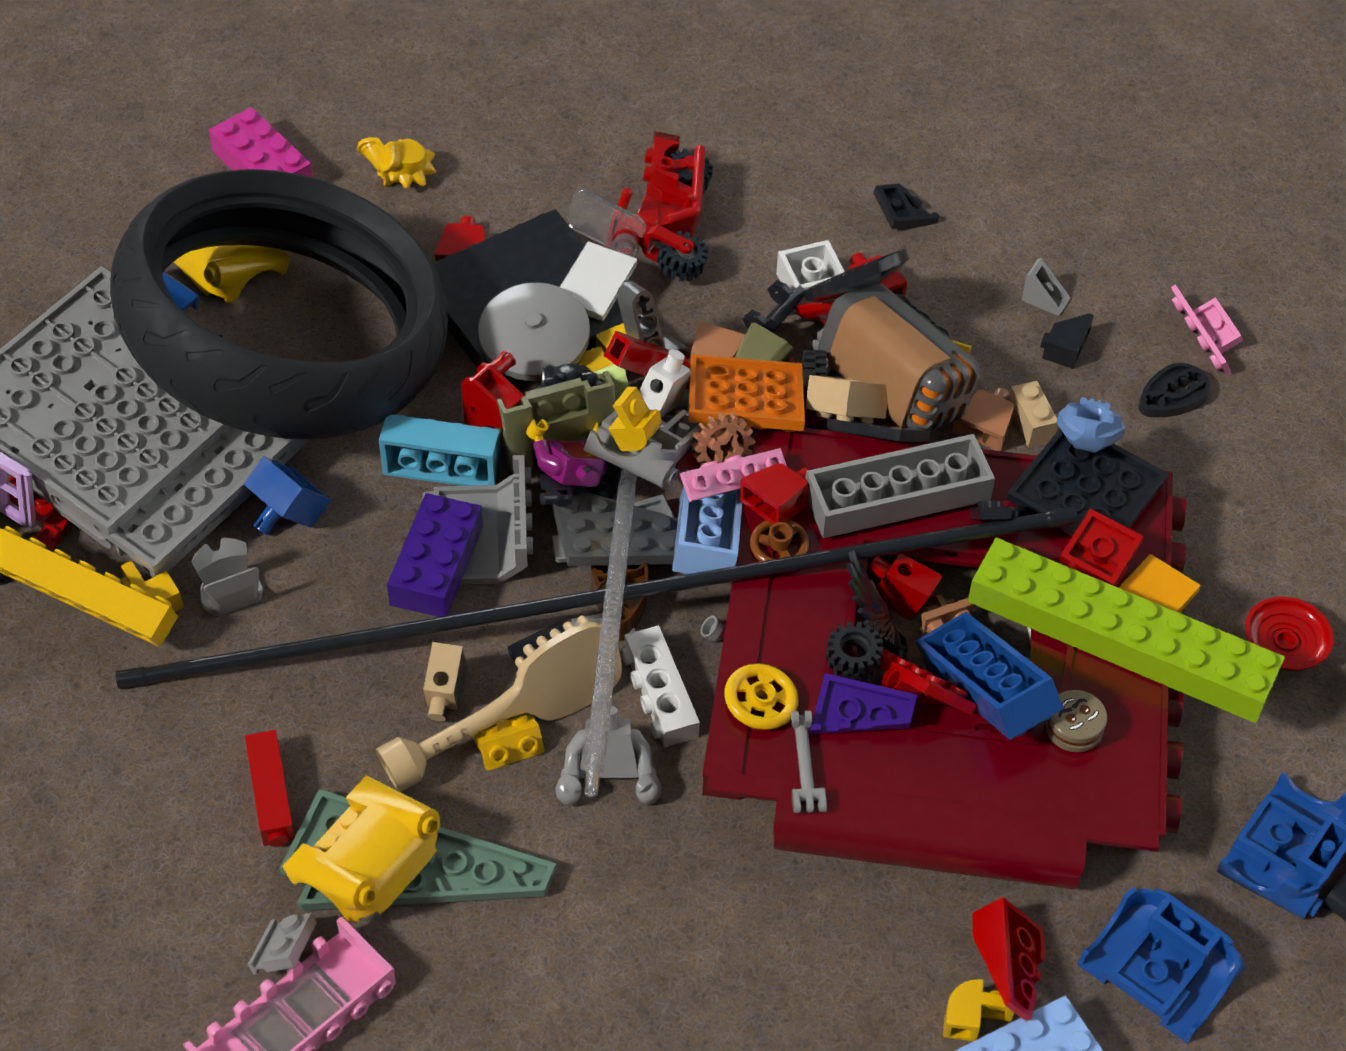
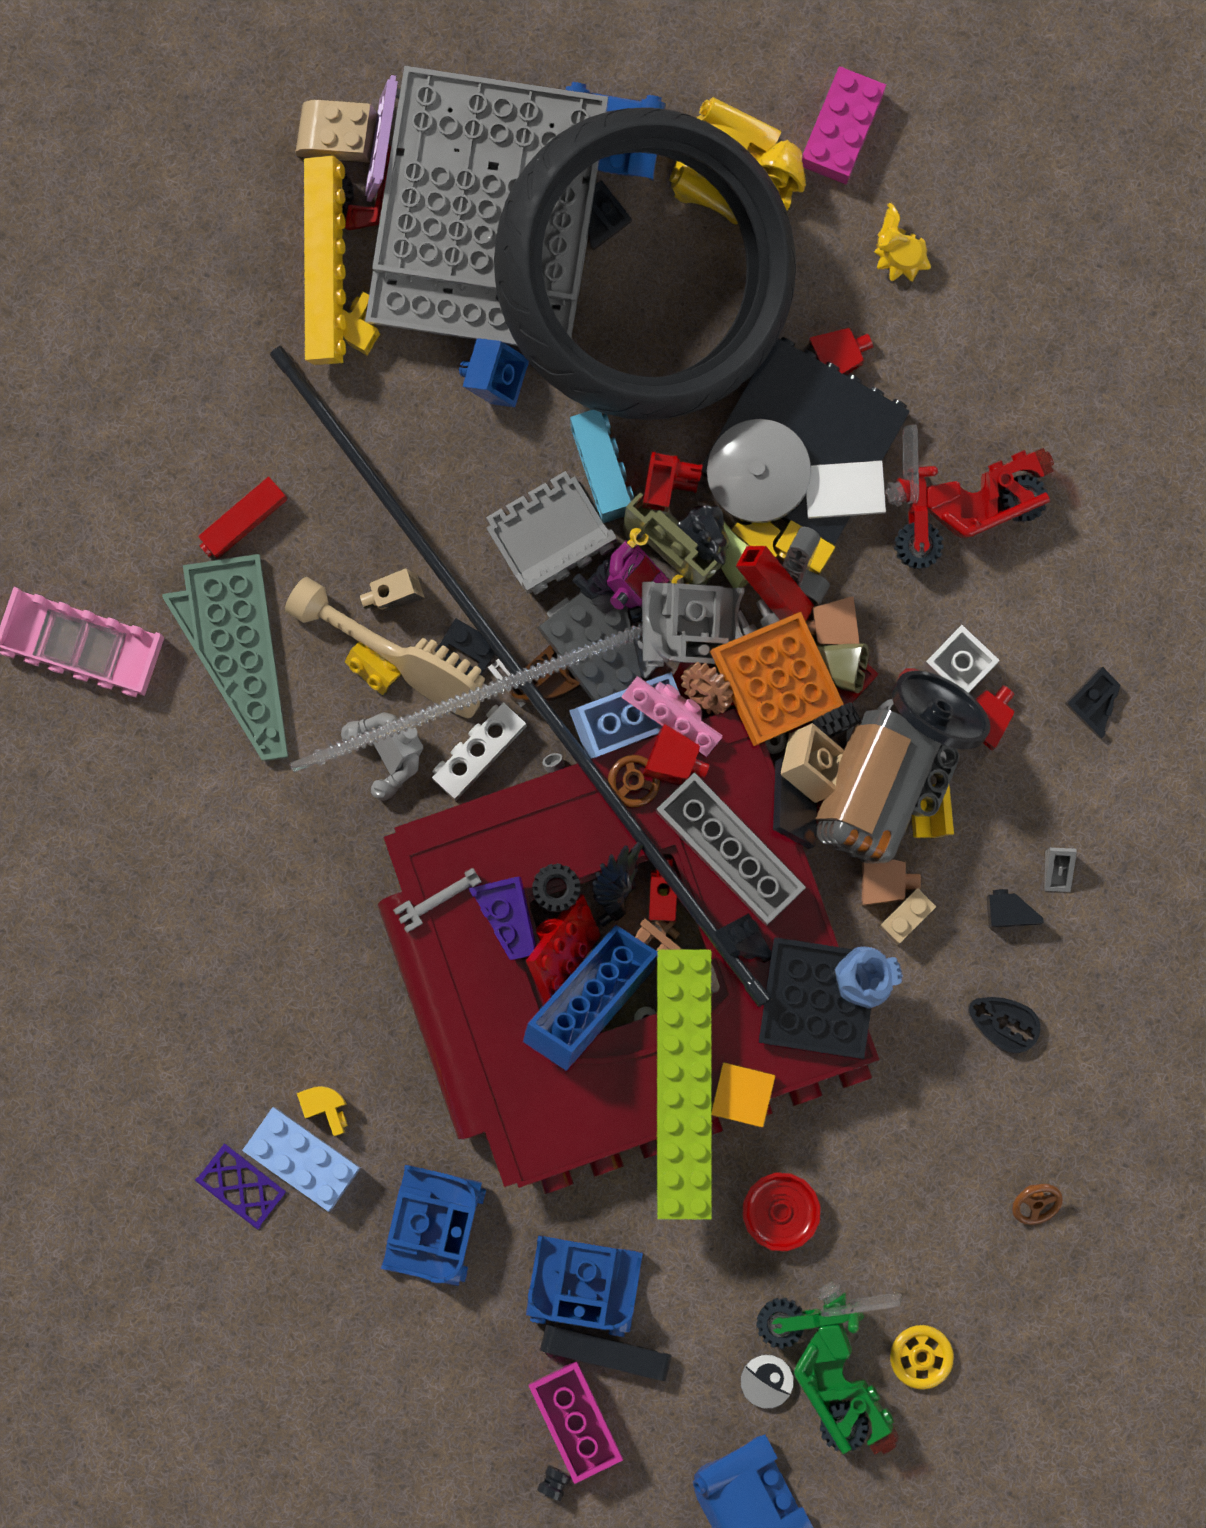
camera: 65 degrees right, 30 degrees up
light grey piece [191,538,263,617] -> none
light grey plate [248,913,317,974] -> none
yellow piece [282,775,440,923] -> none
dark purple brick [387,493,483,617] -> none
yellow brick [608,387,662,451] -> none
white torso [639,350,691,417] -> none
yellow plate [725,664,799,730] -> none
black piece [742,280,804,332] -> none
red wedge [972,897,1046,1022] -> none
dark tan head [1045,690,1107,752] -> none
red plate [1059,509,1144,587] -> none
bright pink bracket [1171,284,1244,376] -> none

